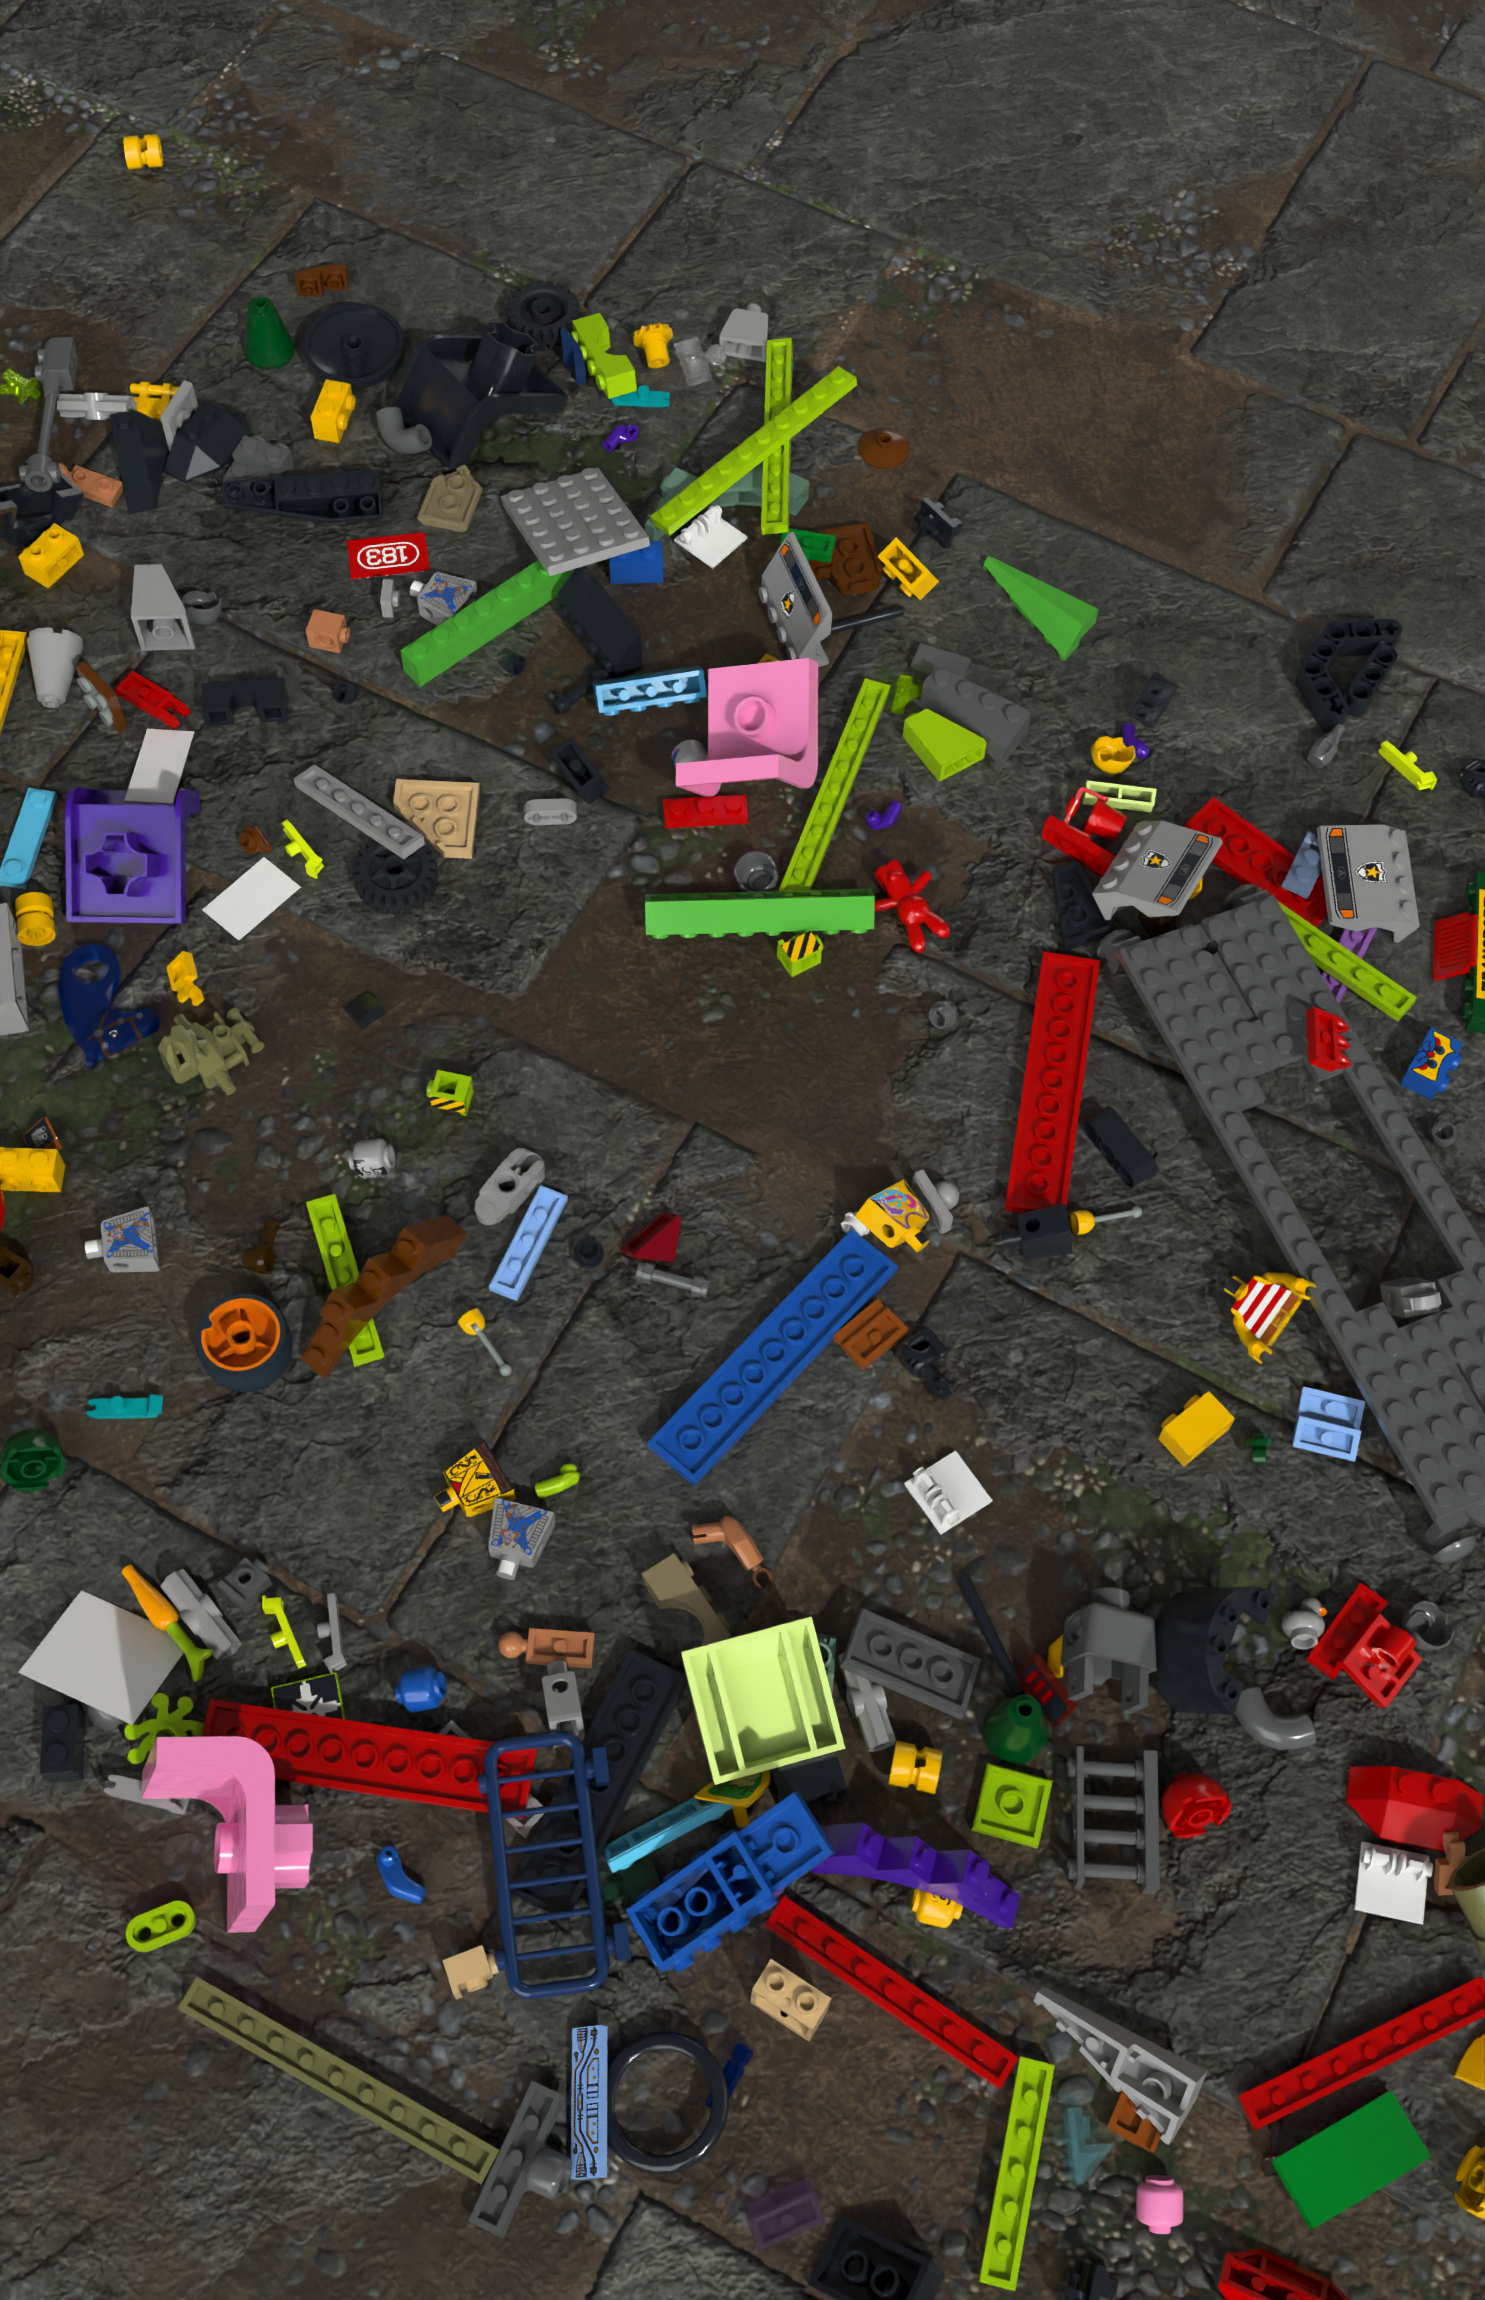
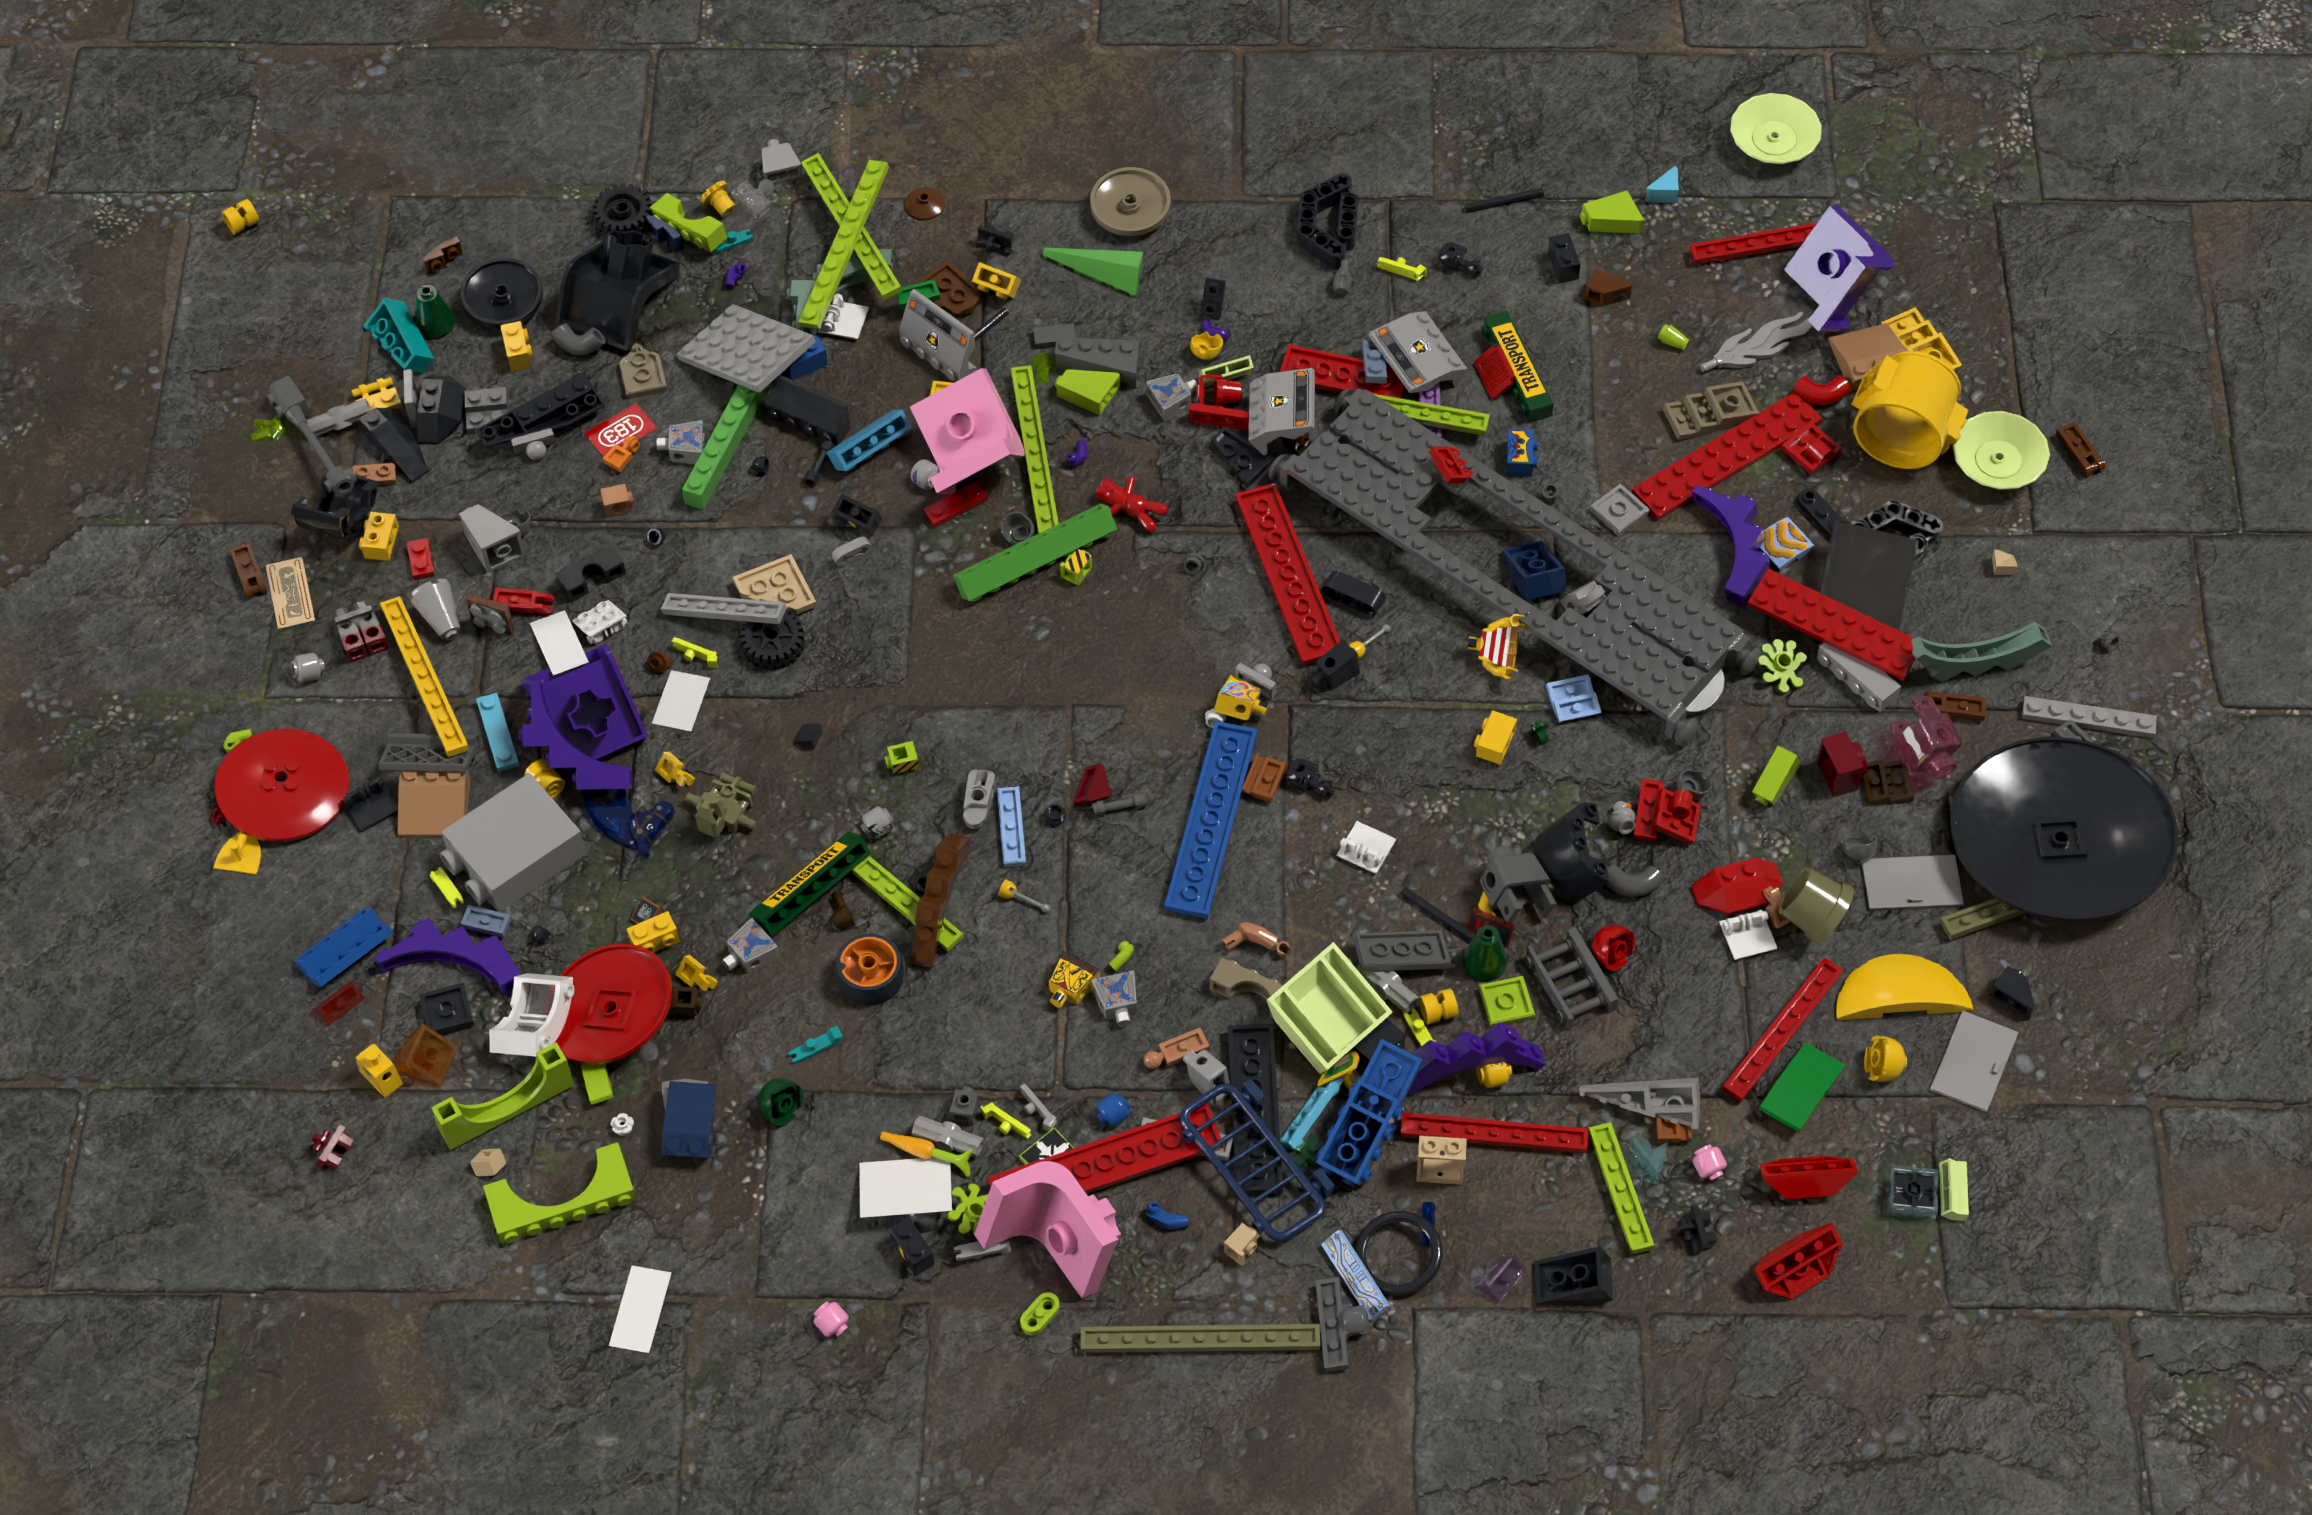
camera: 25 degrees left, 5 degrees down
light grey plate [380,579,400,618] -> none
none -> teal wedge [363,297,434,373]
none -> red plate [407,538,435,581]
none -> light grey tile [511,428,555,460]
none -> dark purple arch [519,680,633,790]
none -> white hinge [572,600,628,644]
none -> orange plate [603,436,640,472]
none -> yellow plate [675,955,718,991]
none -> dark green brick [748,831,871,936]
none -> dark tan dish [1090,167,1171,236]
none -> light grey torso [1146,374,1197,422]
none -> neon yellow piece [1403,1008,1436,1047]
none -> dark blue slope [1502,540,1566,600]

